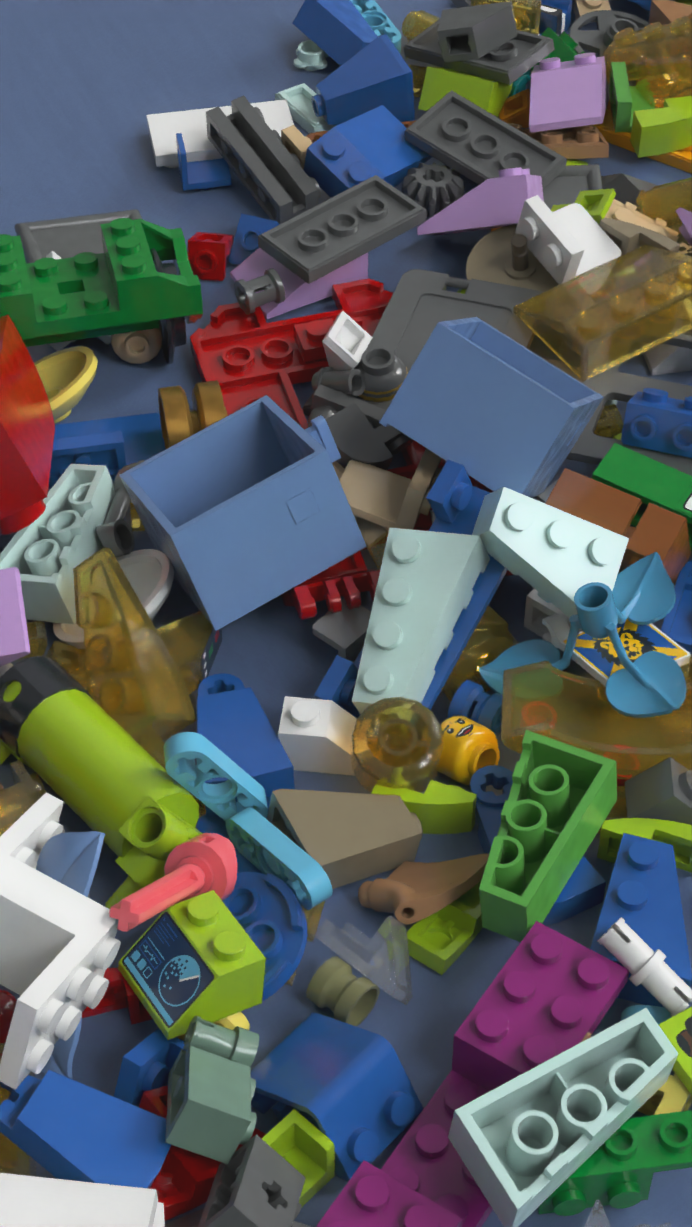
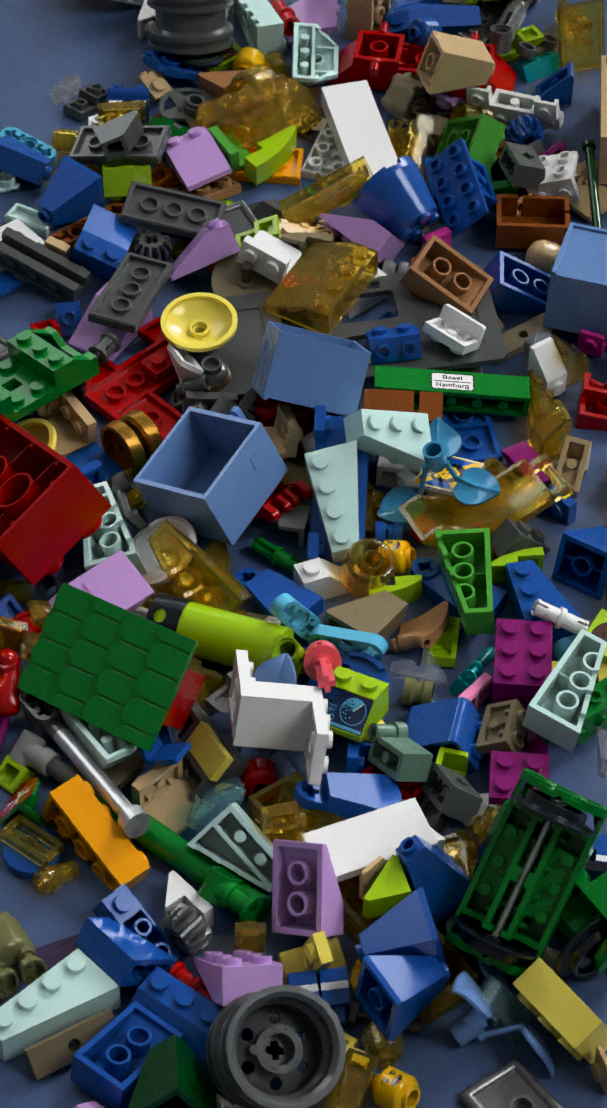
camera: 30 degrees left, 0 degrees up
none -> tan bracket [47,391,98,457]
none -> light yellow dish [161,292,238,352]
none -> green axle [252,537,303,576]
none -> teal piece [449,646,495,697]
none -> bright pink tile [458,672,493,710]
none -> dark tan bracket [475,699,527,755]

